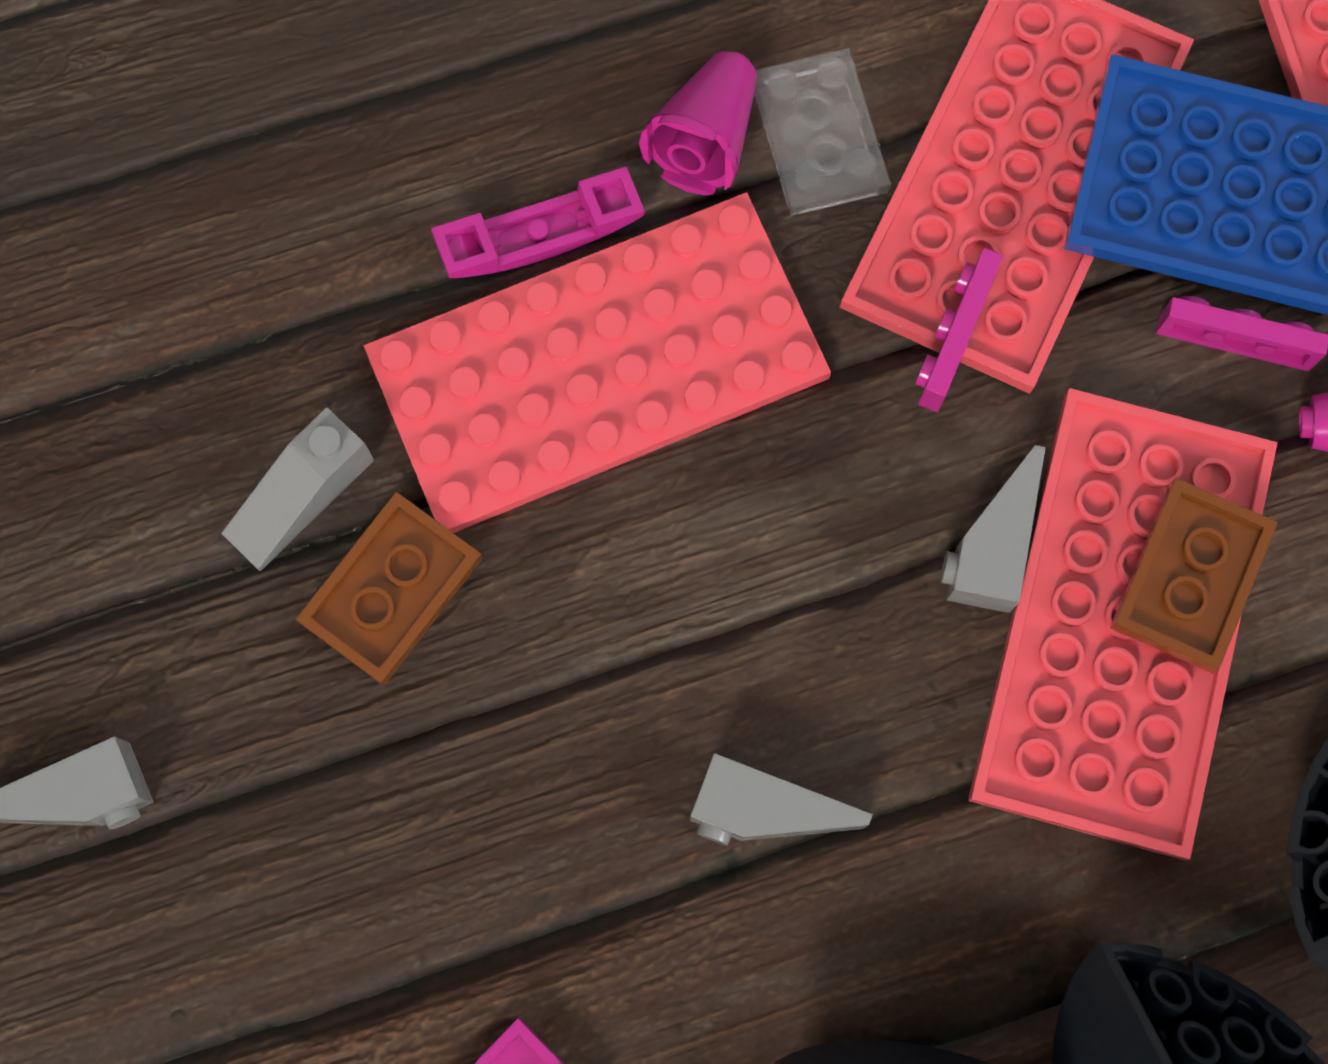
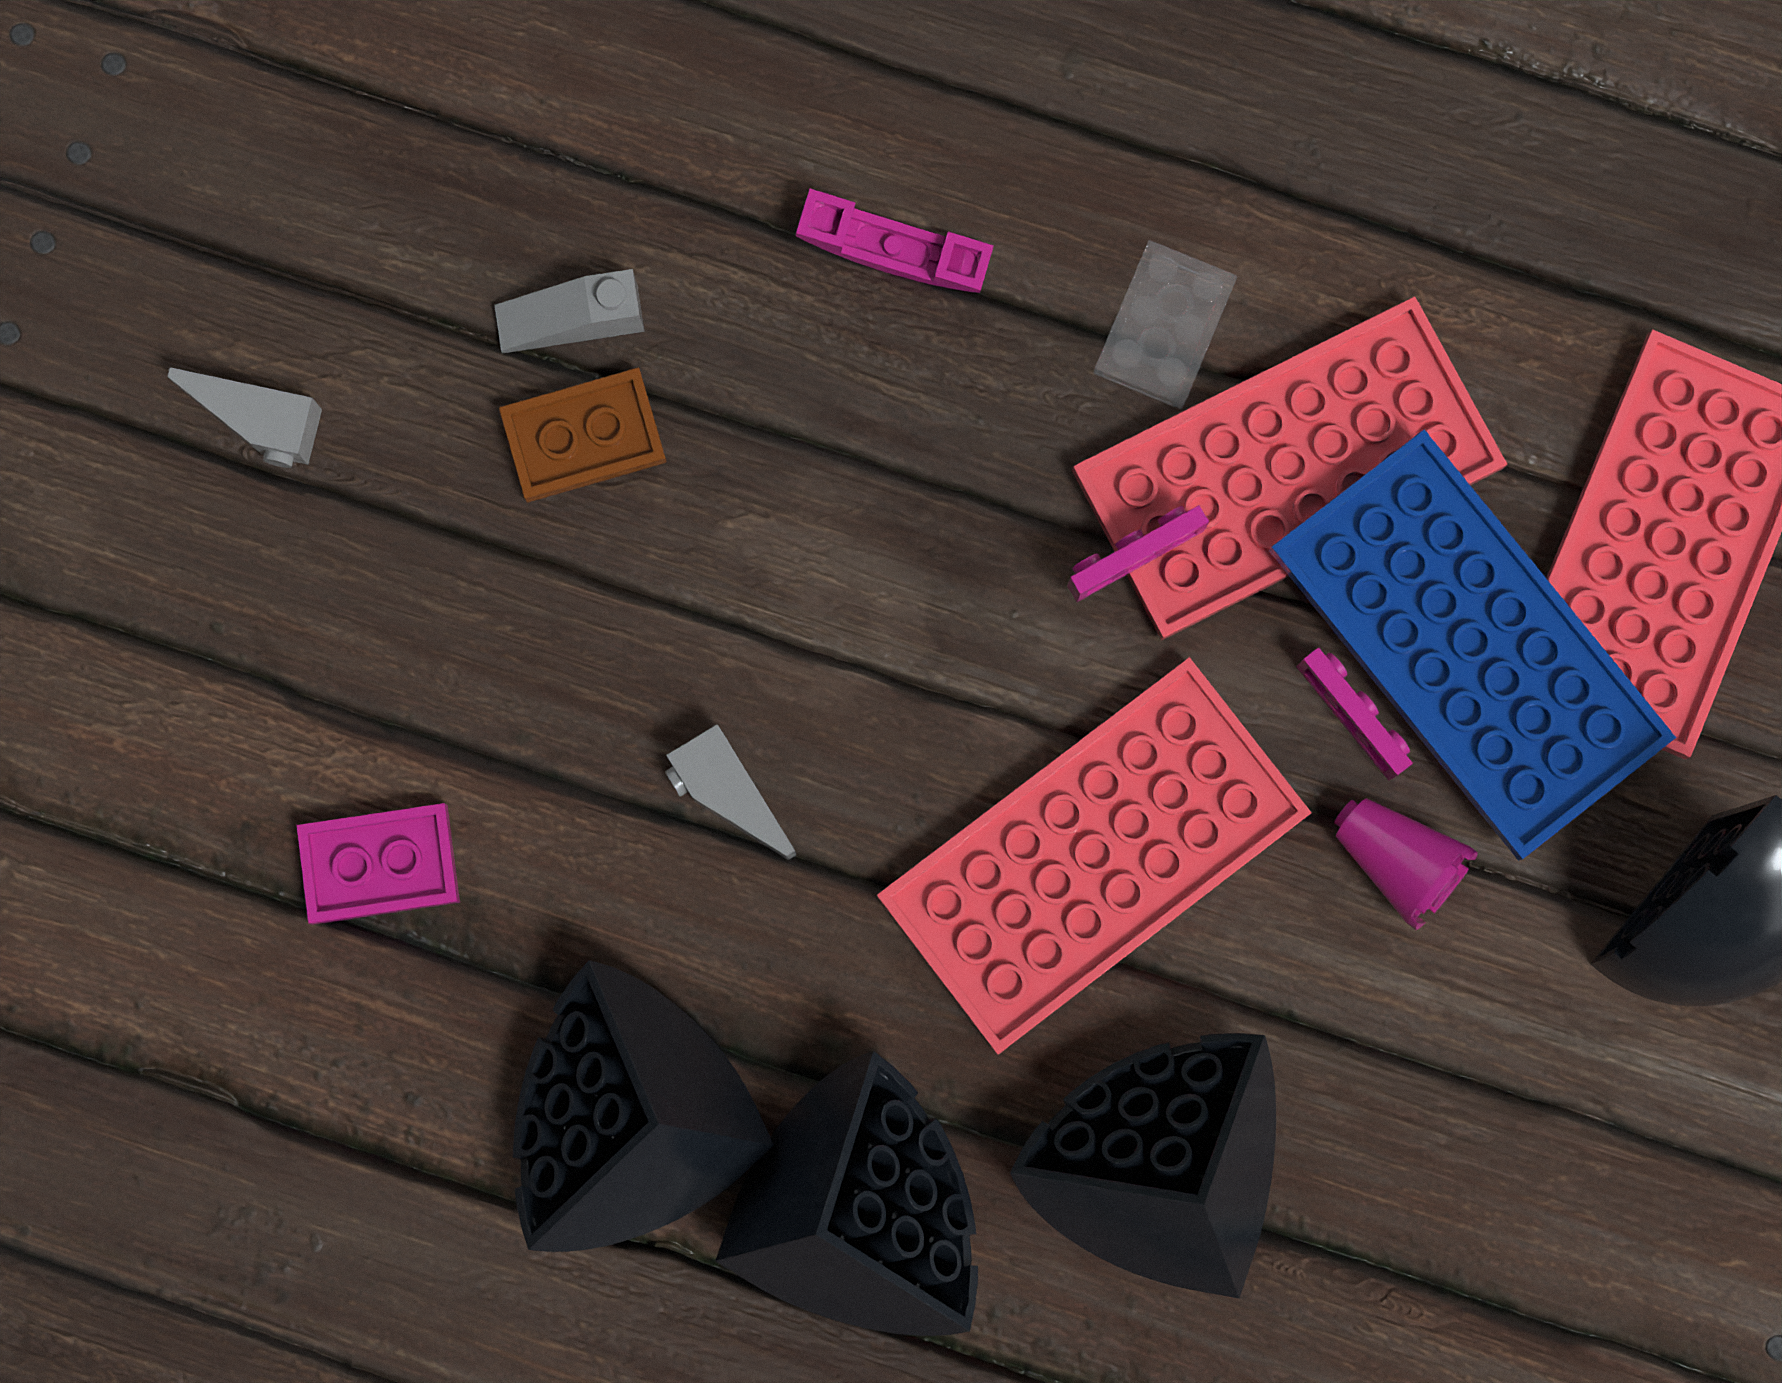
camera: 35 degrees right, 5 degrees up
coral plate [363,192,831,533] -> none
dark pink cone [639,51,757,195] -> none
light grey slope [940,445,1046,613] -> none
dark orange plate [1110,478,1278,674] -> none

